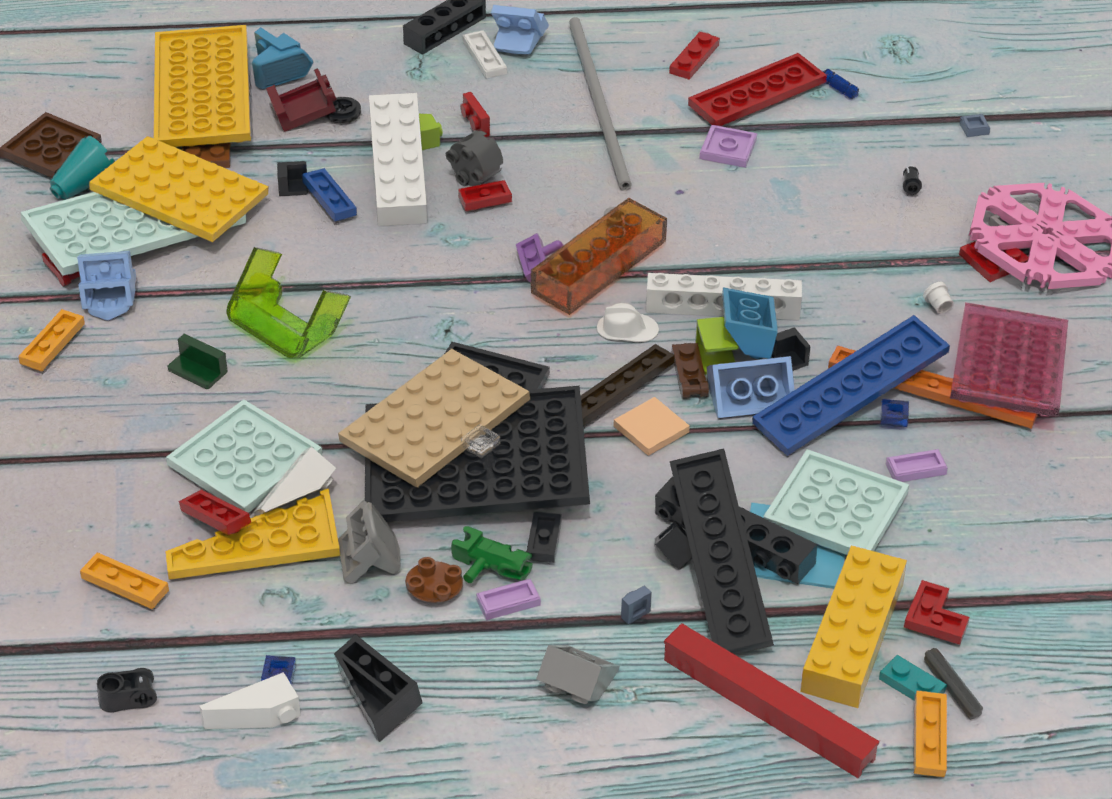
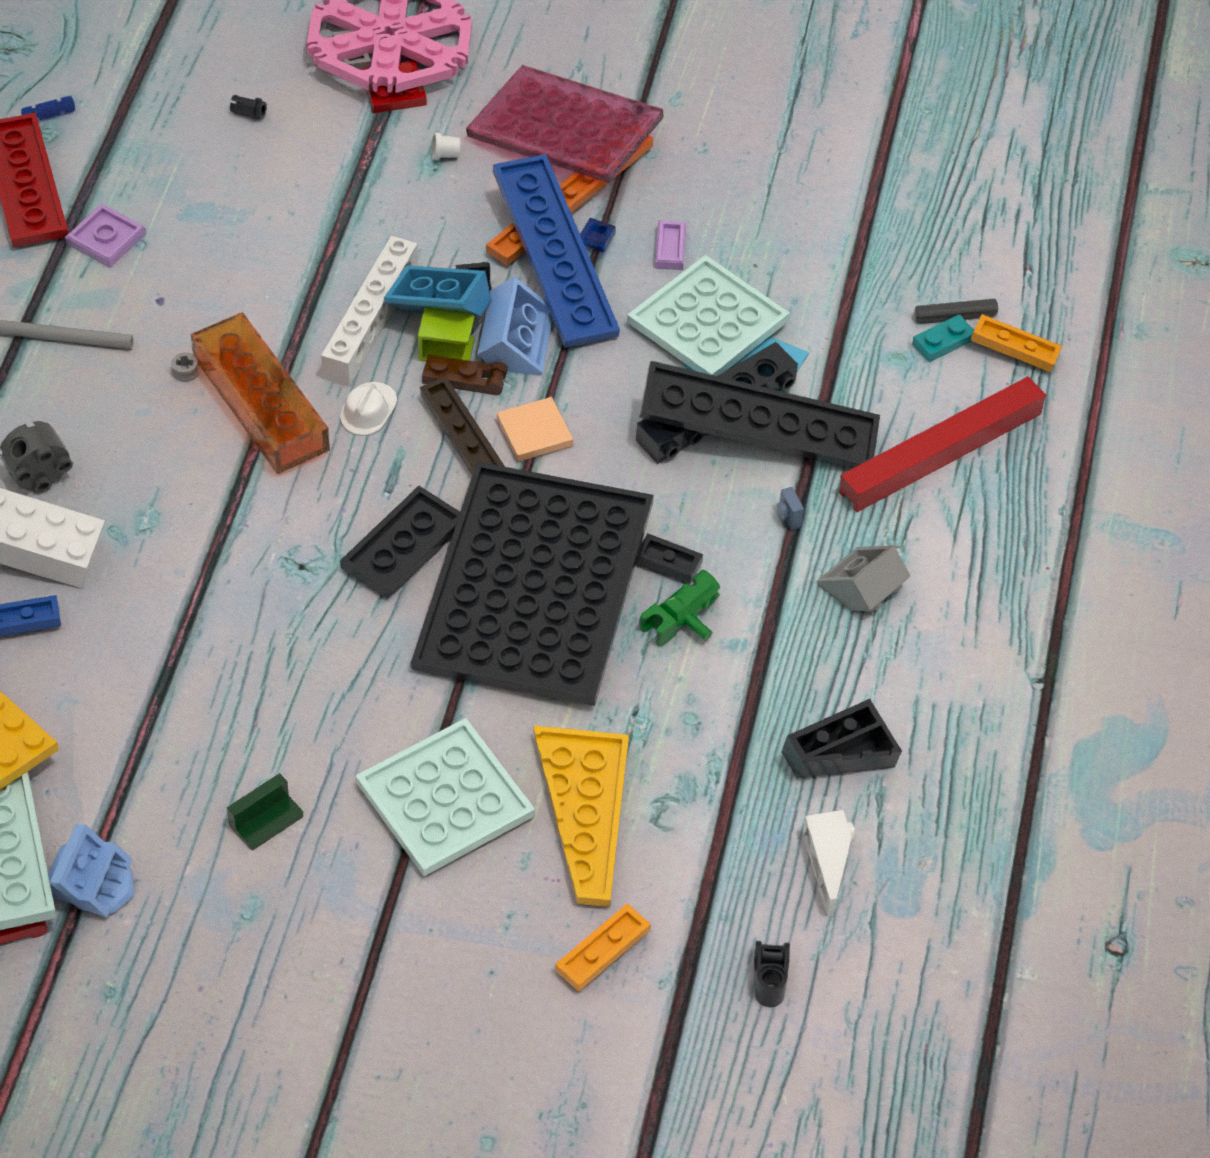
camera: 75 degrees left, 10 degrees up
light orange plate [18,309,85,371] -> none
red plate [179,489,251,535] -> none
clear neon green windscreen [226,247,351,359] -> none
white slope [253,446,336,516] -> none
clear blue plate [261,655,296,685] -> none
tan plate [338,349,530,487] -> none
light grey piece [338,500,401,584] -> none
dark orange dish [405,557,463,603] -> none
red plate [458,180,512,211] -> none
clear plate [461,424,500,458] -> none
lavender tile [476,578,541,620] -> none
medium lavender plate [516,233,573,282] -> none
black panel [654,520,692,568] -> none
yellow brick [800,545,907,708] -> none
red plate [904,580,970,645] -> none
sand blue tile [960,114,990,137] -> none

